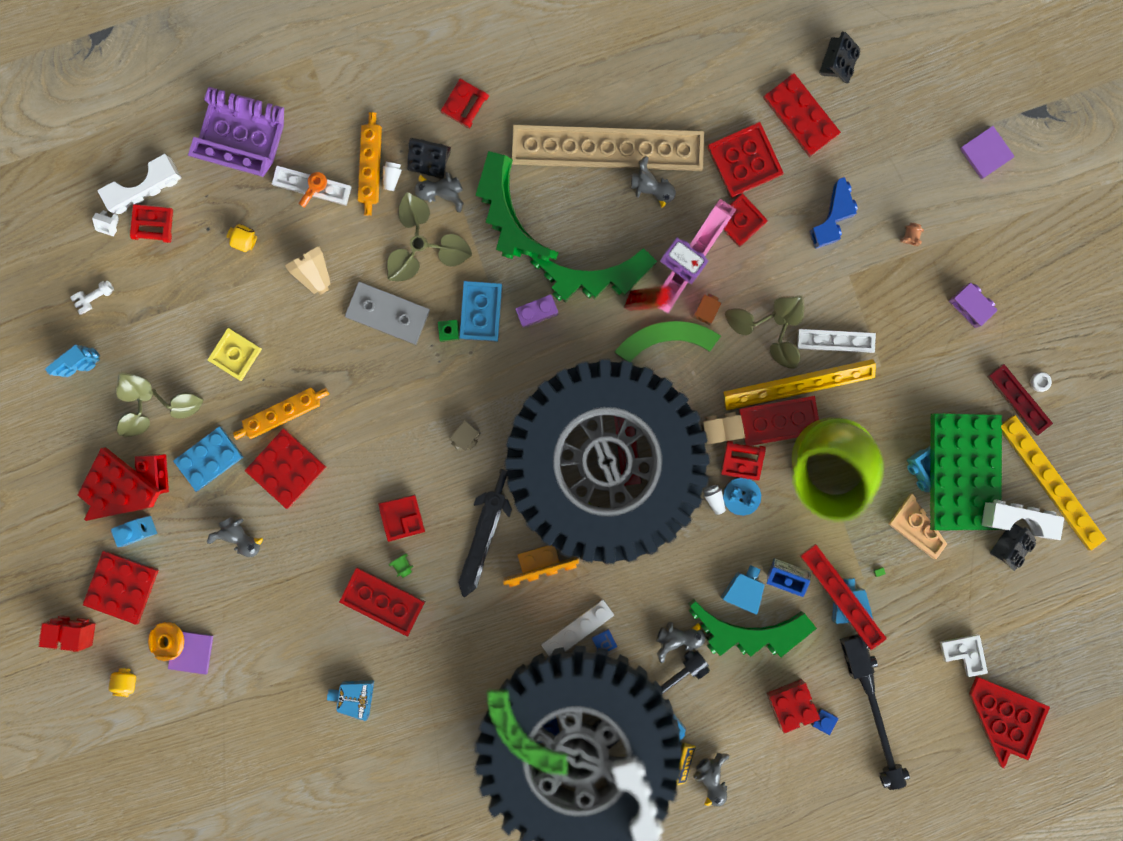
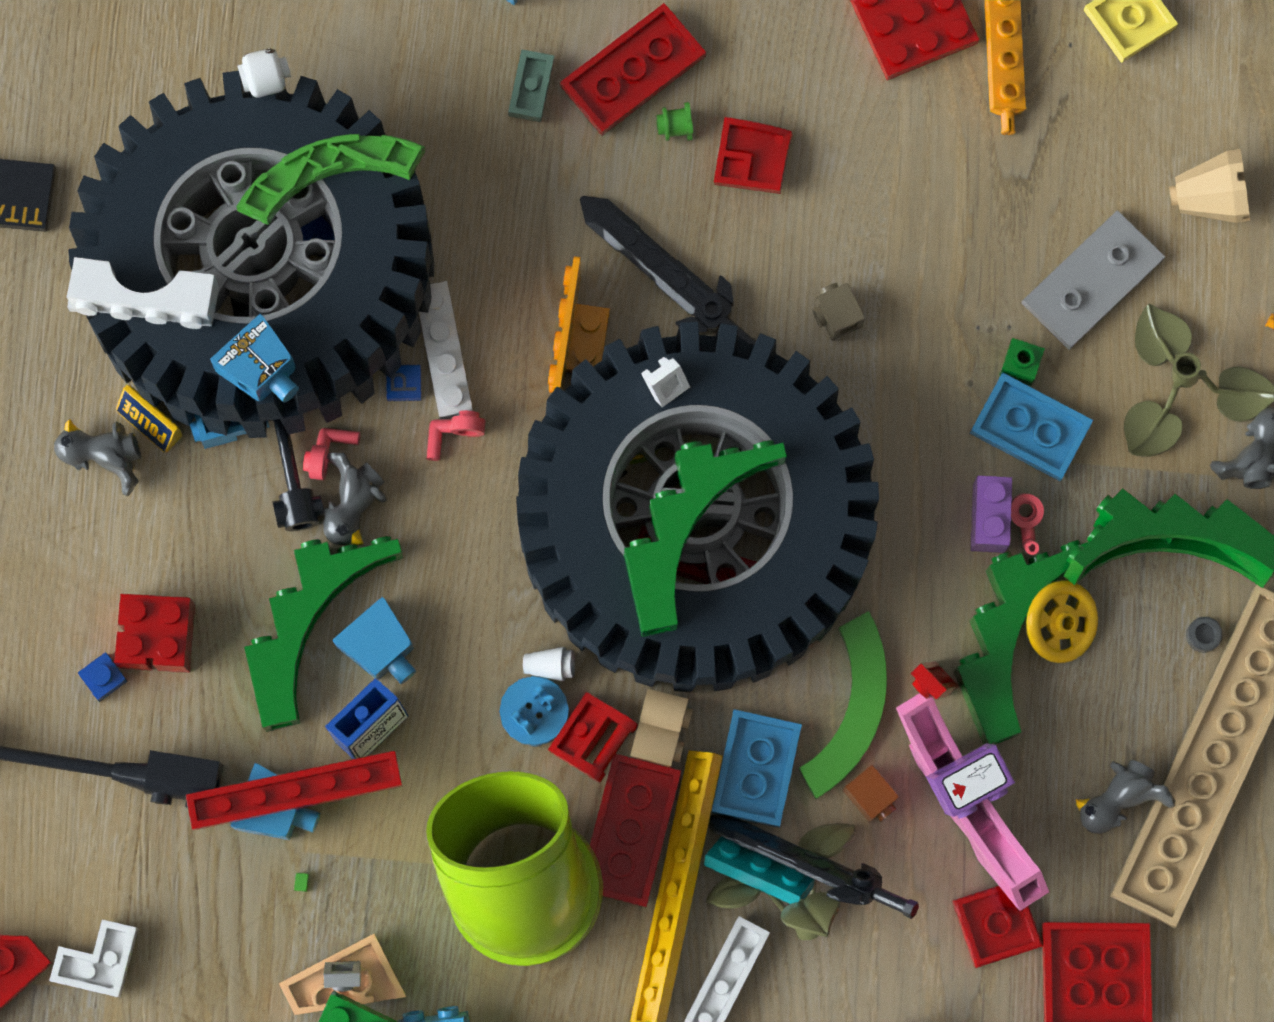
camera: 110 degrees right, 10 degrees down
none -> dark azure torso [210,314,299,403]
none -> white head [237,48,291,98]
none -> coral plate [303,428,360,480]
none -> light grey plate [324,961,361,992]
none -> coral plate [426,410,486,461]
none -> sand green plate [508,49,555,122]
none -> green arch [624,440,786,637]
none -> white tile [641,357,690,407]
none -> teal plate [704,836,815,904]
none -> black sword [708,815,919,919]
none -> dark azure plate [711,709,802,828]
none -> coral plate [1011,493,1044,555]
none -> yellow plate [1026,581,1098,663]
none -> dark grey tile [1186,617,1223,653]

